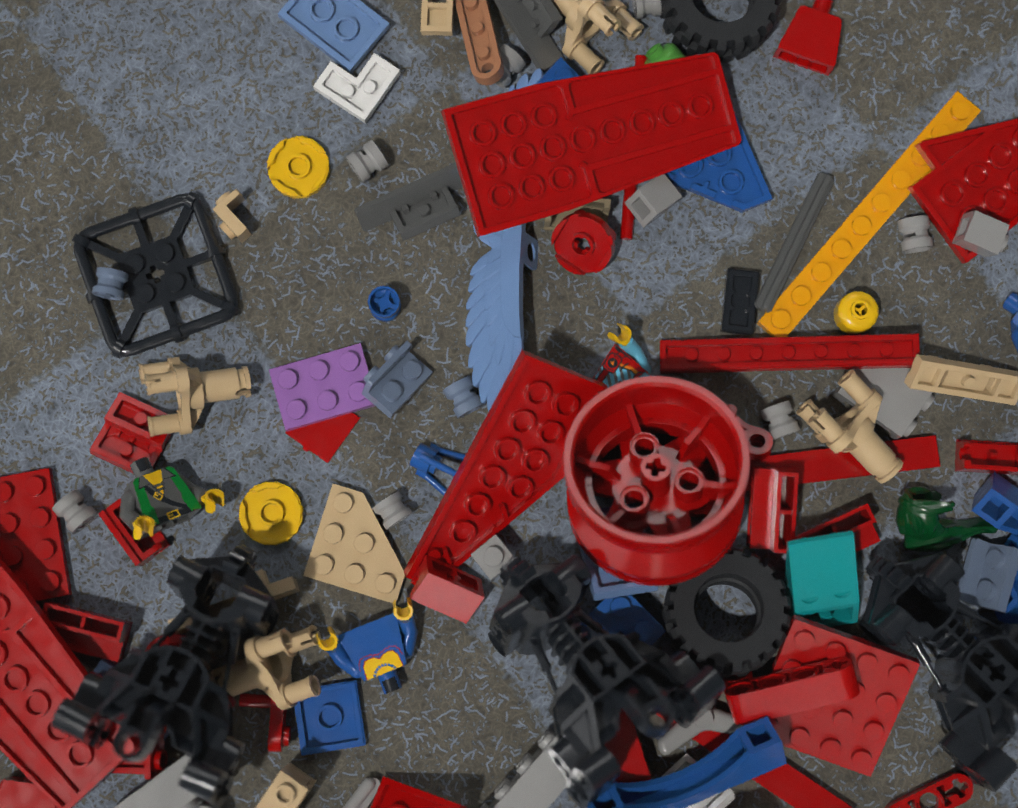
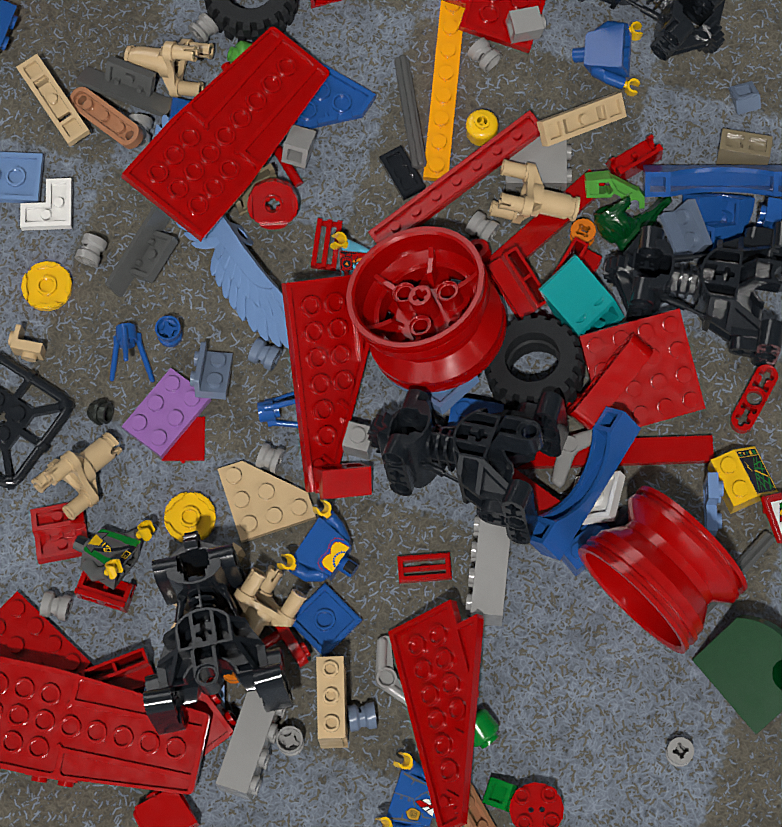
camera: 25 degrees left, 10 degrees down
none -> pearl dark grey plate [87,399,113,425]
none -> blue plant [109,323,155,383]
none -> red tile [311,218,343,271]
none -> red tile [397,552,452,584]
none -> orange wheel [570,218,596,247]
none -> bright green piece [585,170,645,209]

